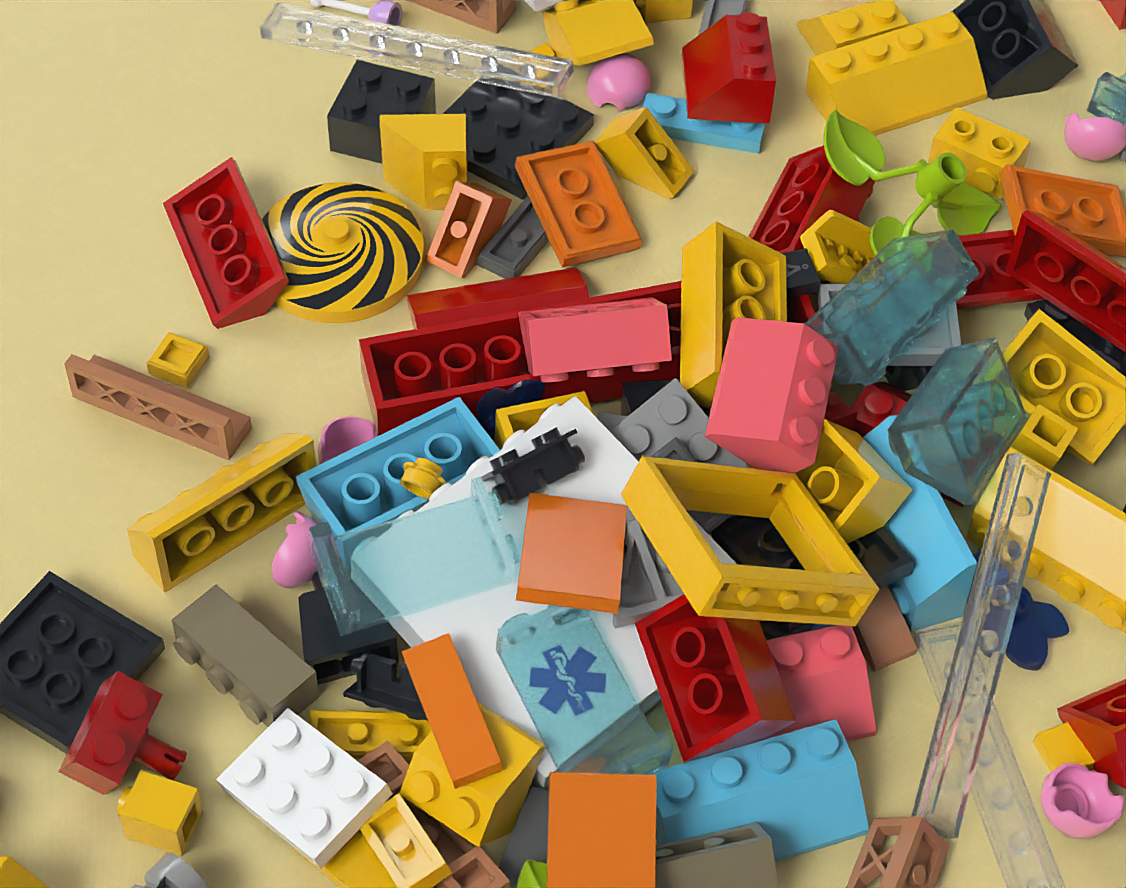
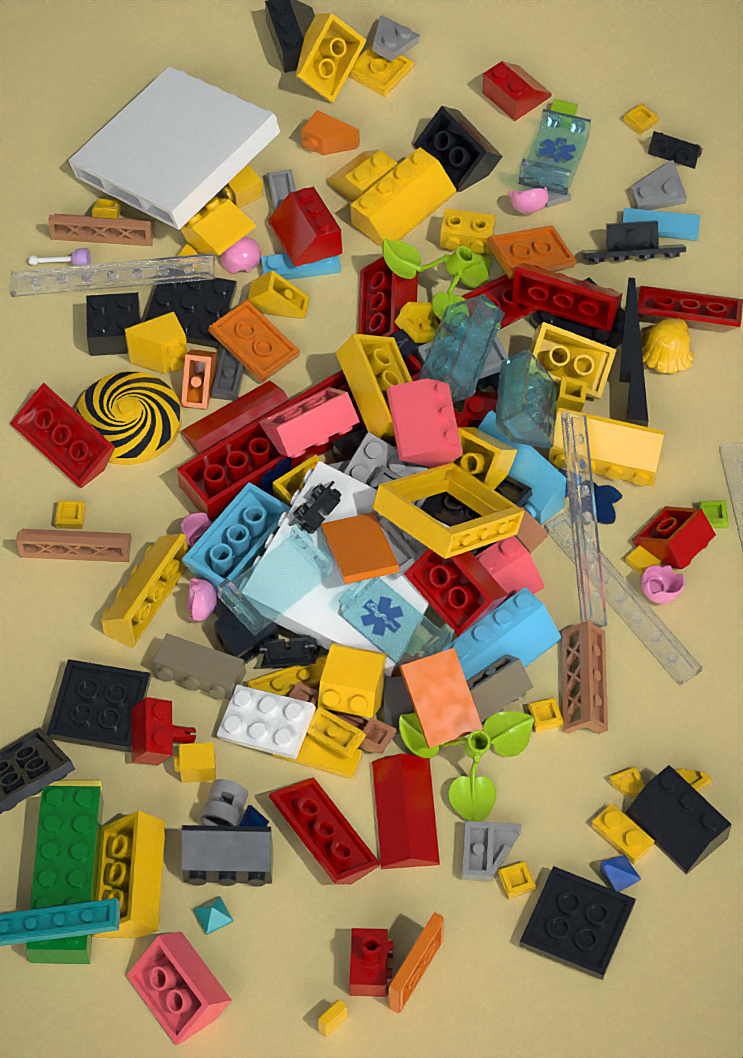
camera: 20 degrees left, 5 degrees up
yellow plate [400,458,446,499] -> none
orange tile [401,633,504,789] -> none

